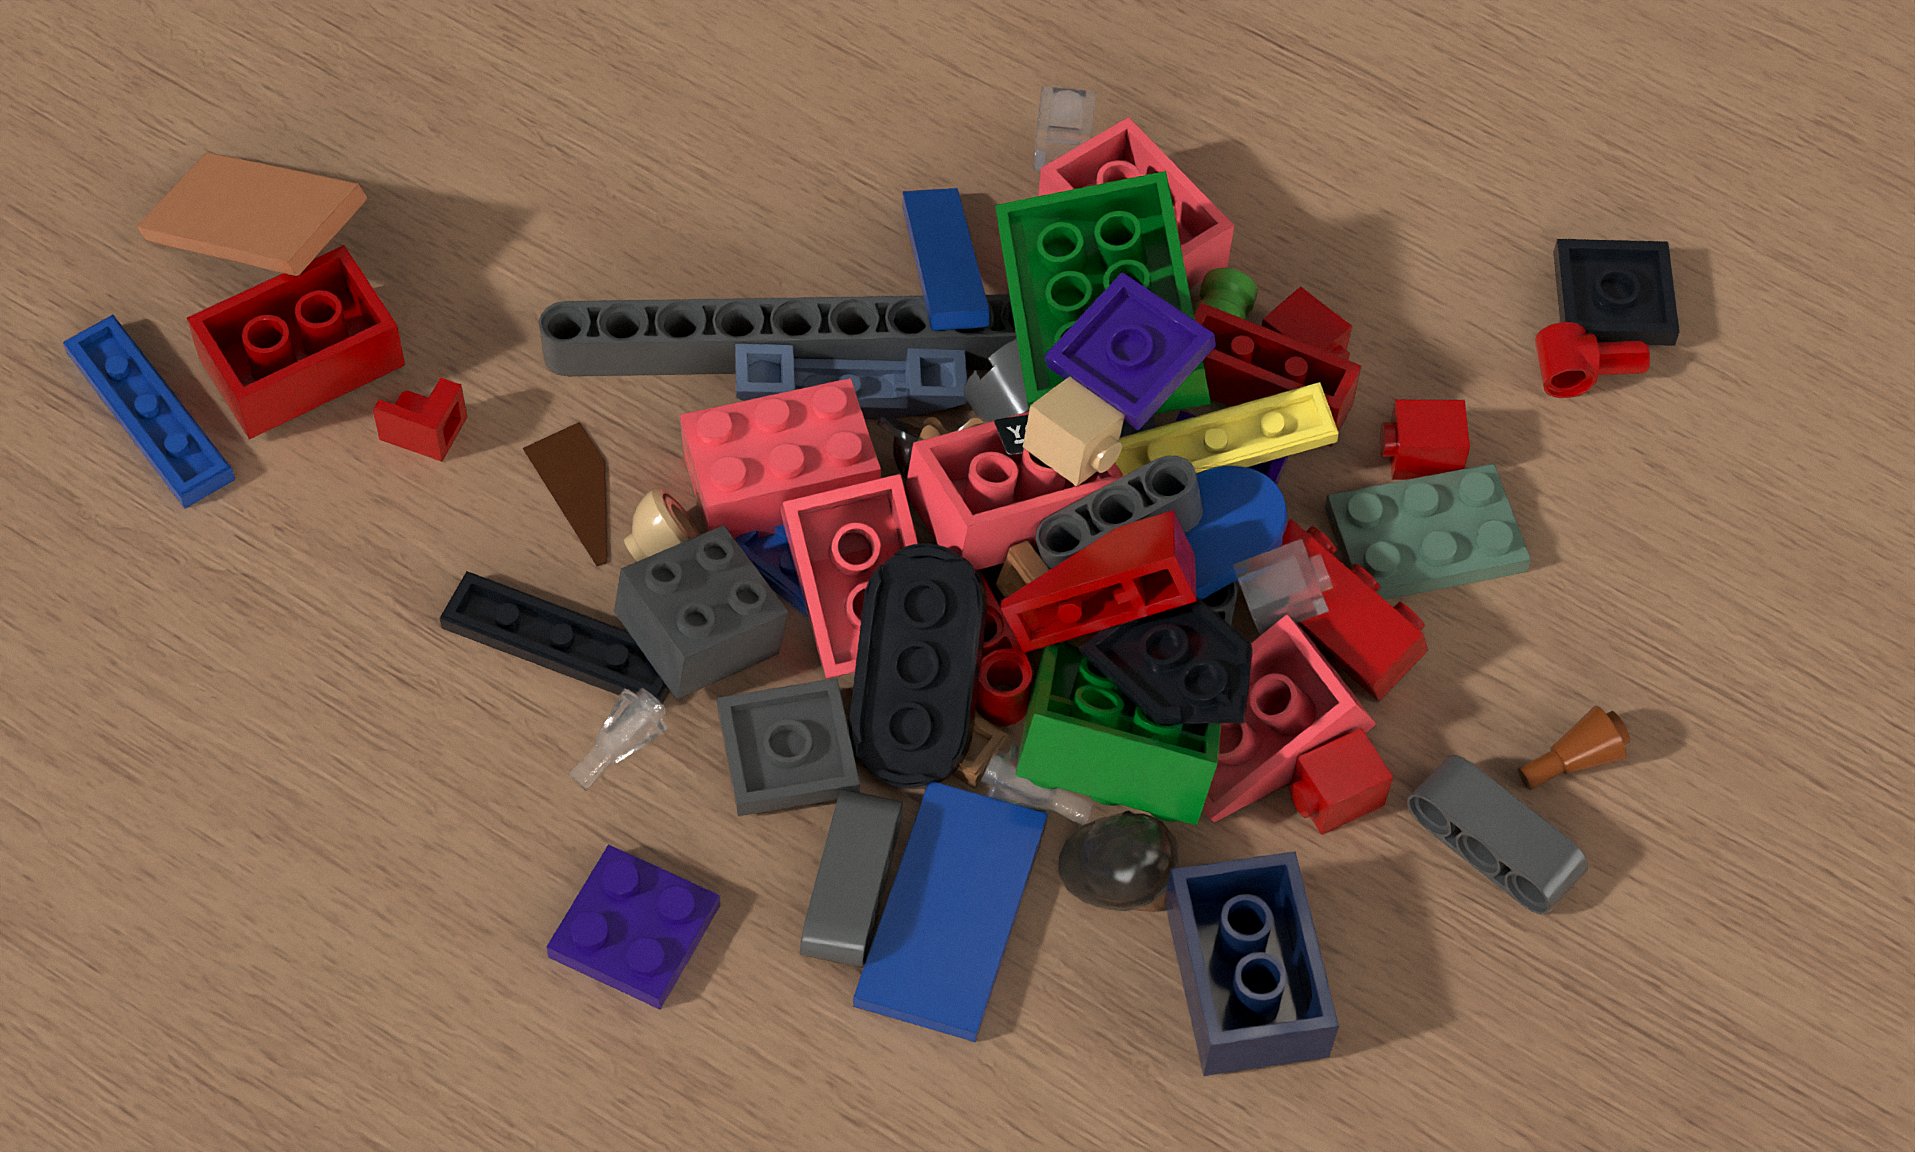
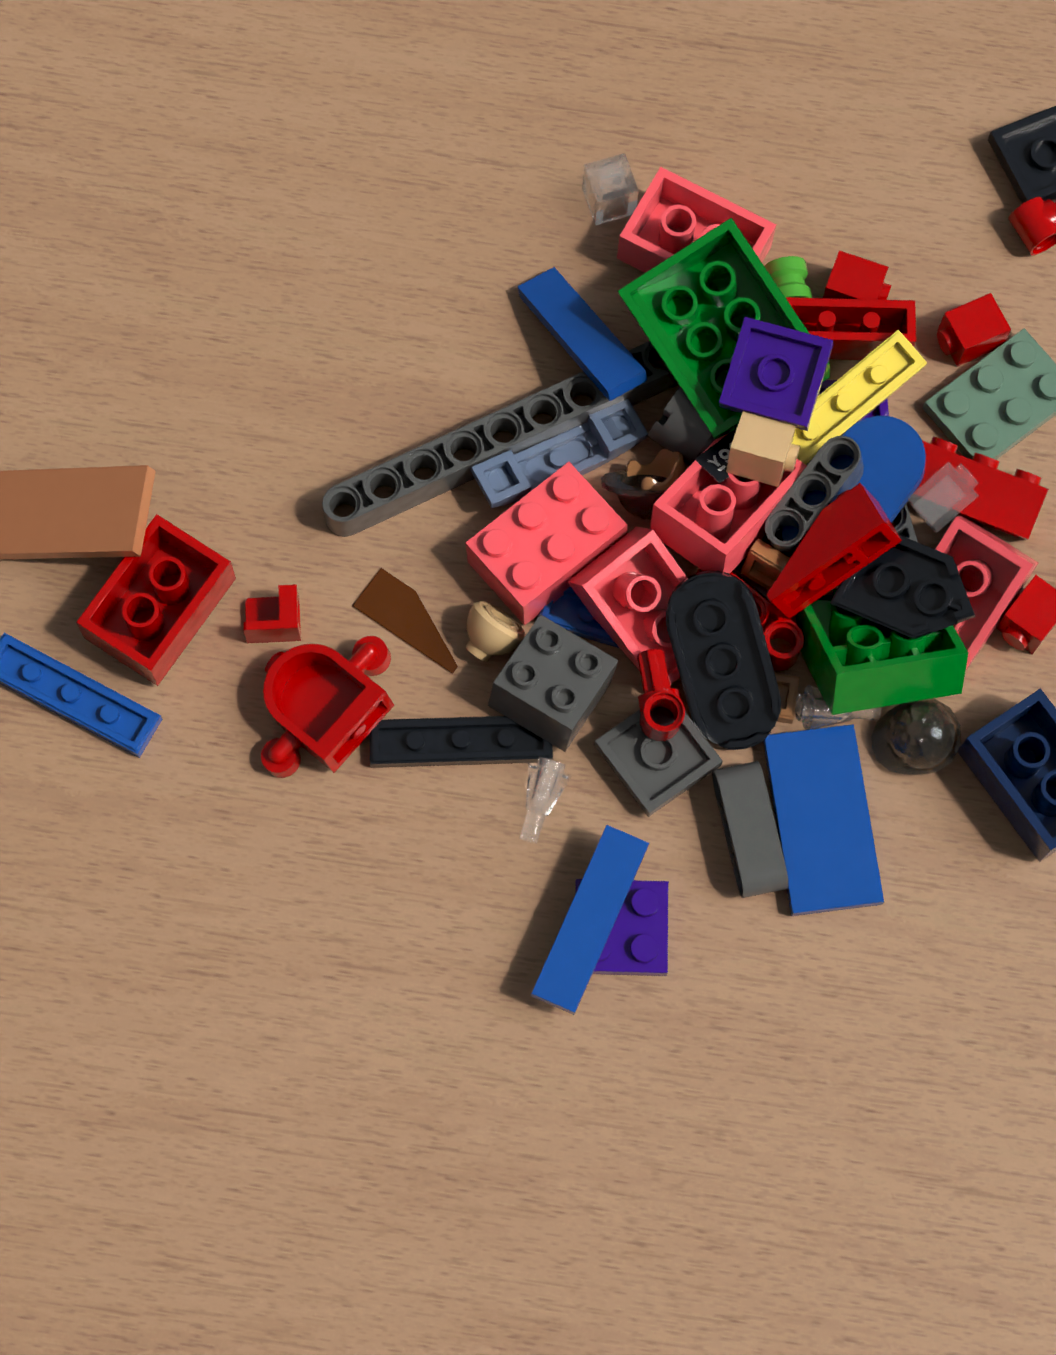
camera: 25 degrees left, 15 degrees up
none -> red piece [261,636,394,778]
none -> blue tile [531,825,649,1015]
none -> red axle [637,649,685,741]

